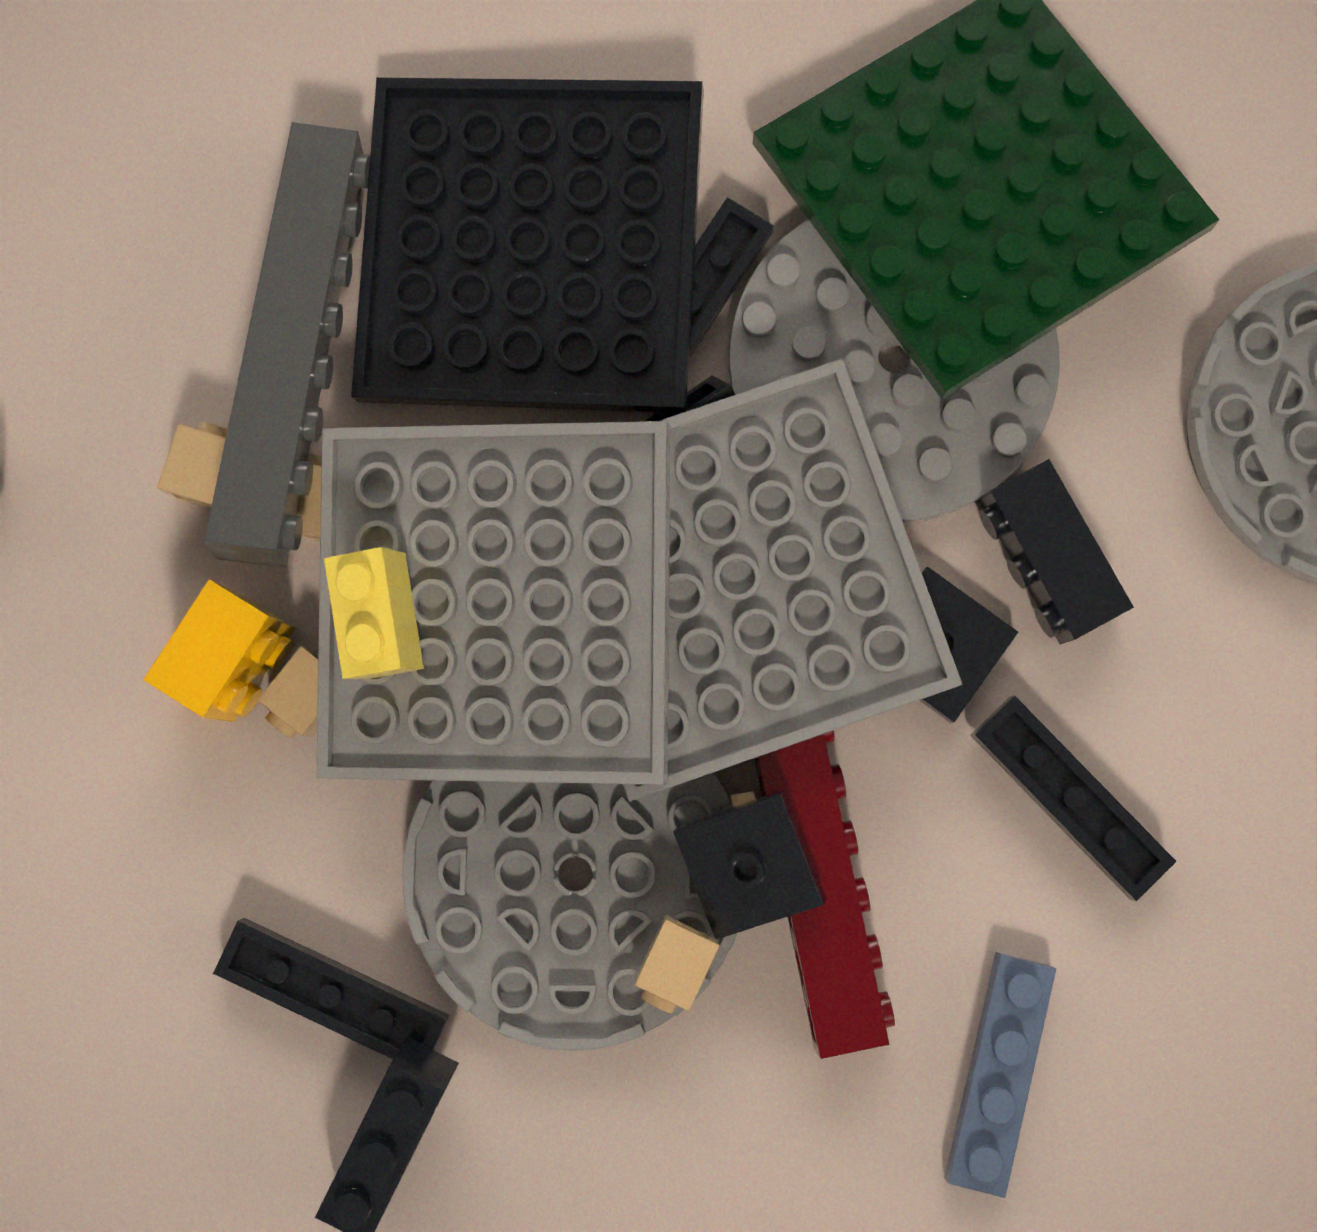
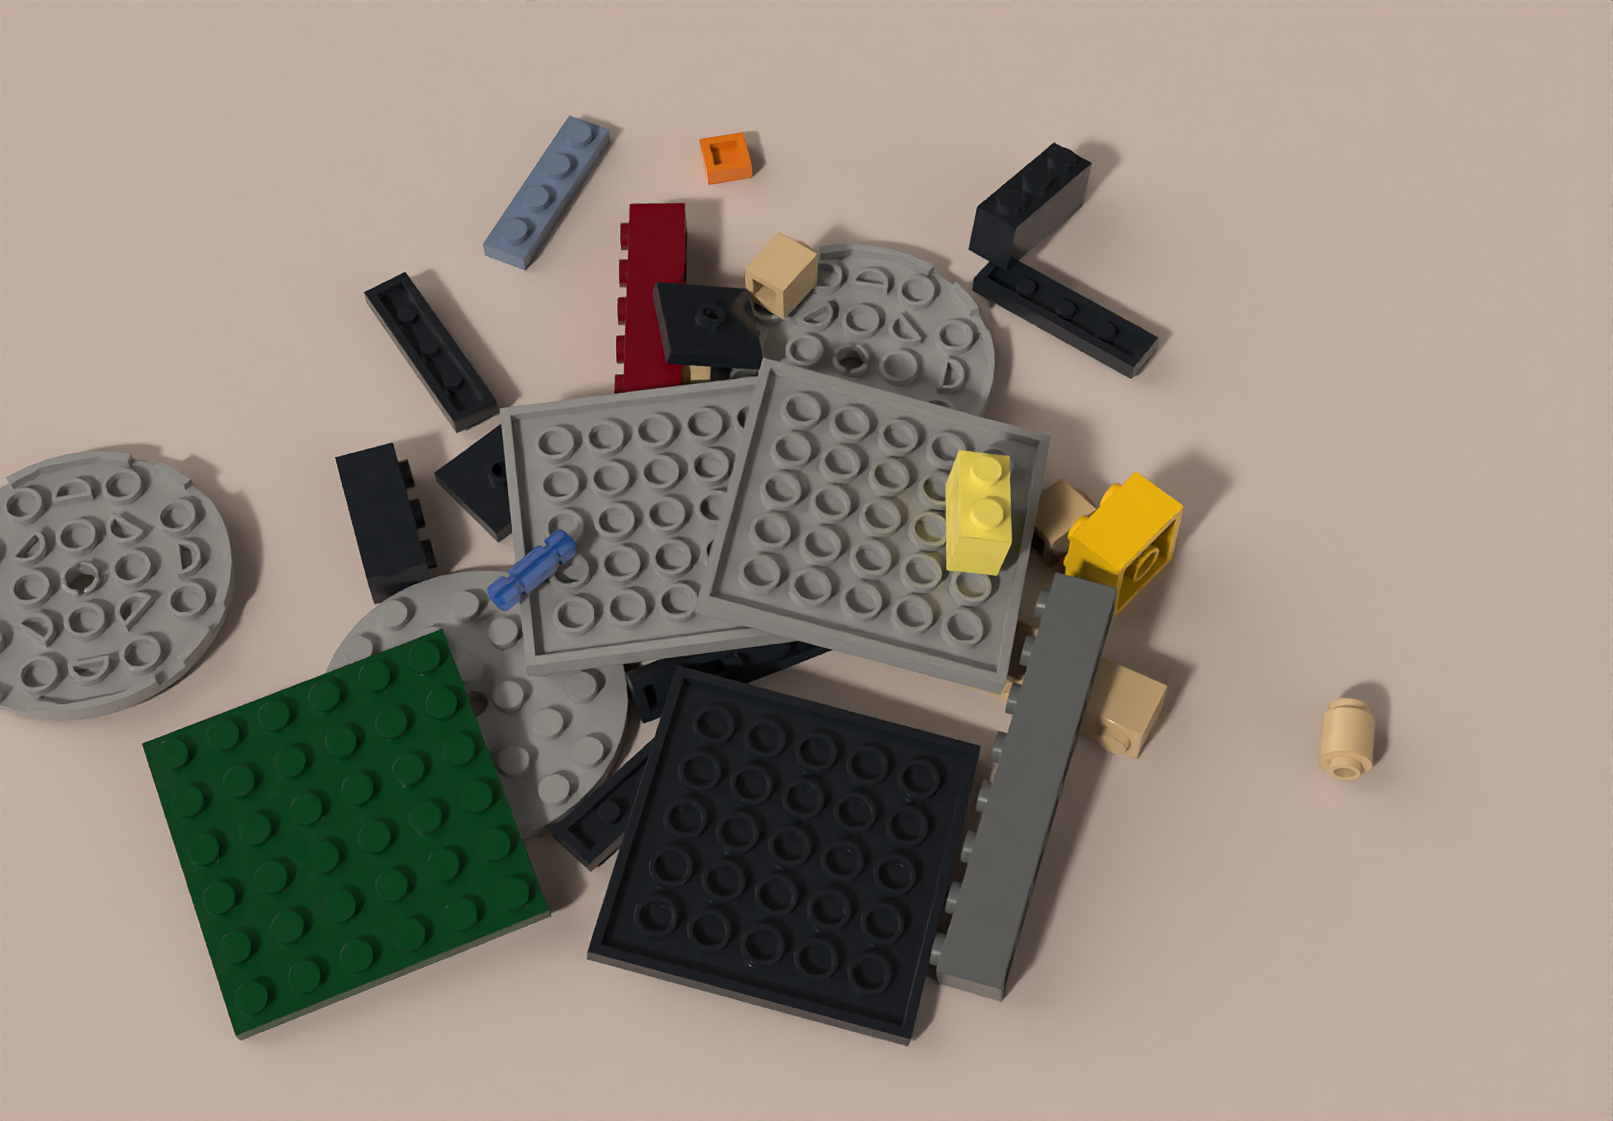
camera: 165 degrees left, 25 degrees down
none -> blue axle [487,529,577,611]
none -> orange tile [699,132,752,185]

